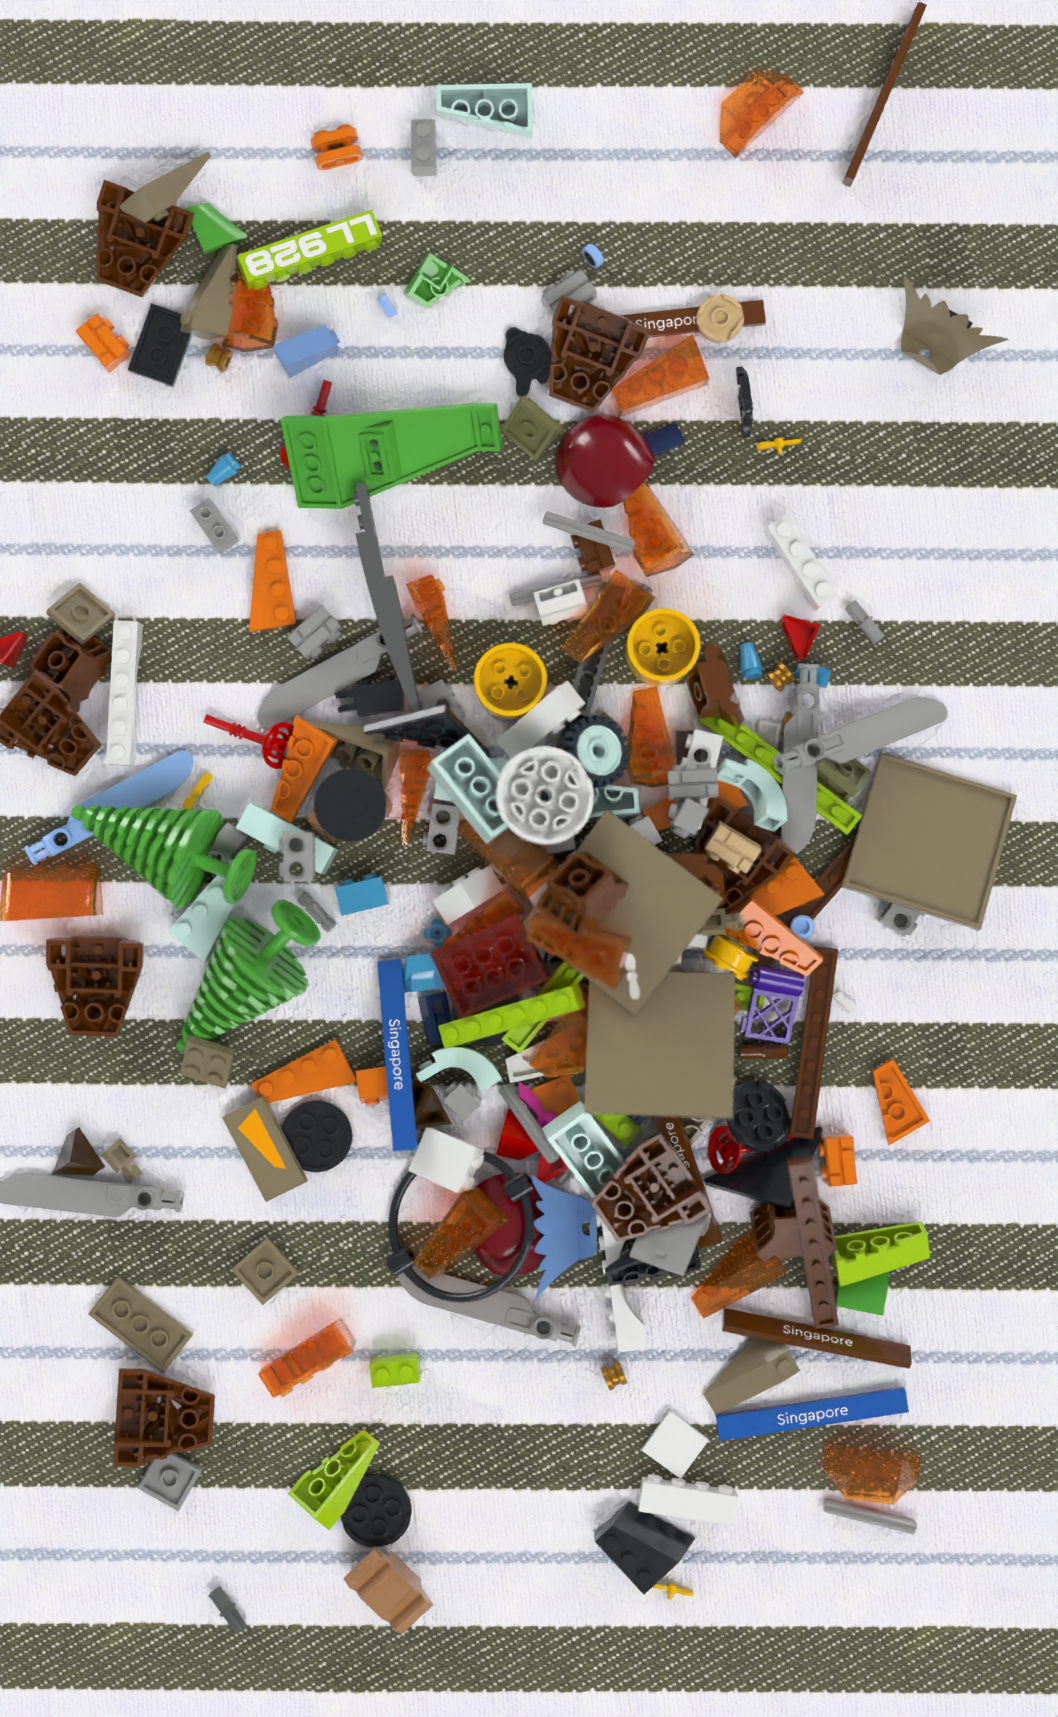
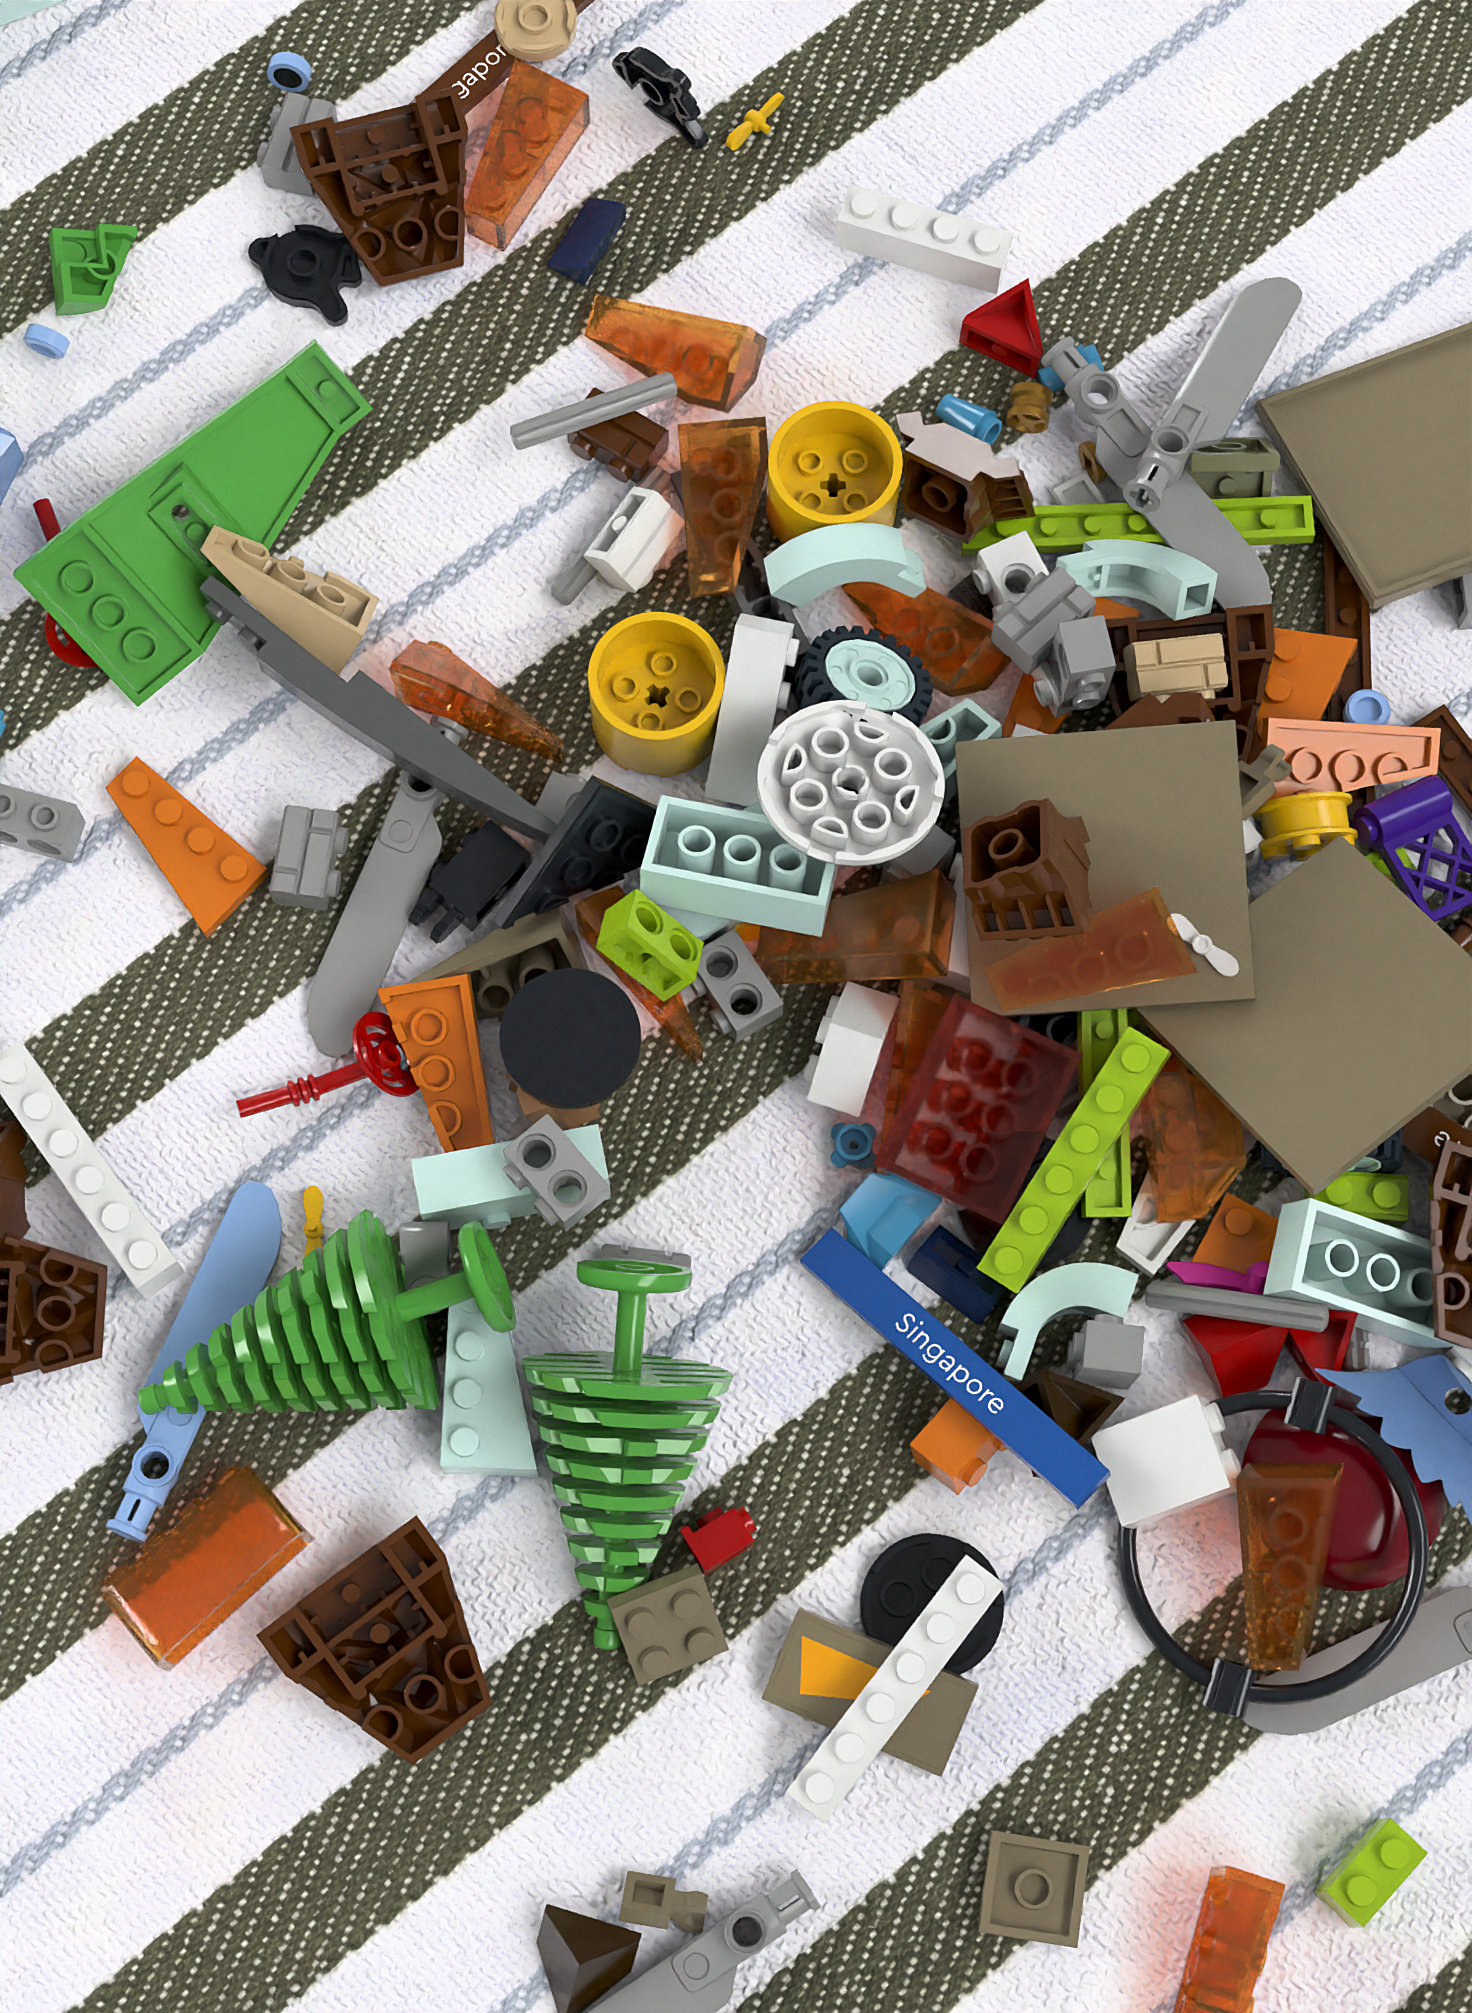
camera: 40 degrees left, 15 degrees down
orange wing [251,1039,357,1103] -> none
dark azure brick [335,873,389,916] -> none
olive bracket [500,396,564,461] -> none
dark red piece [555,414,654,508] -> none
light grey axle [845,601,885,645] -> none
none -> tan wedge [200,525,380,675]
none -> lime brick [596,888,704,1001]
none -> red brick [680,1505,757,1576]
none -> light aqua arch [764,522,927,608]
none -> white arch [786,1555,1005,1824]

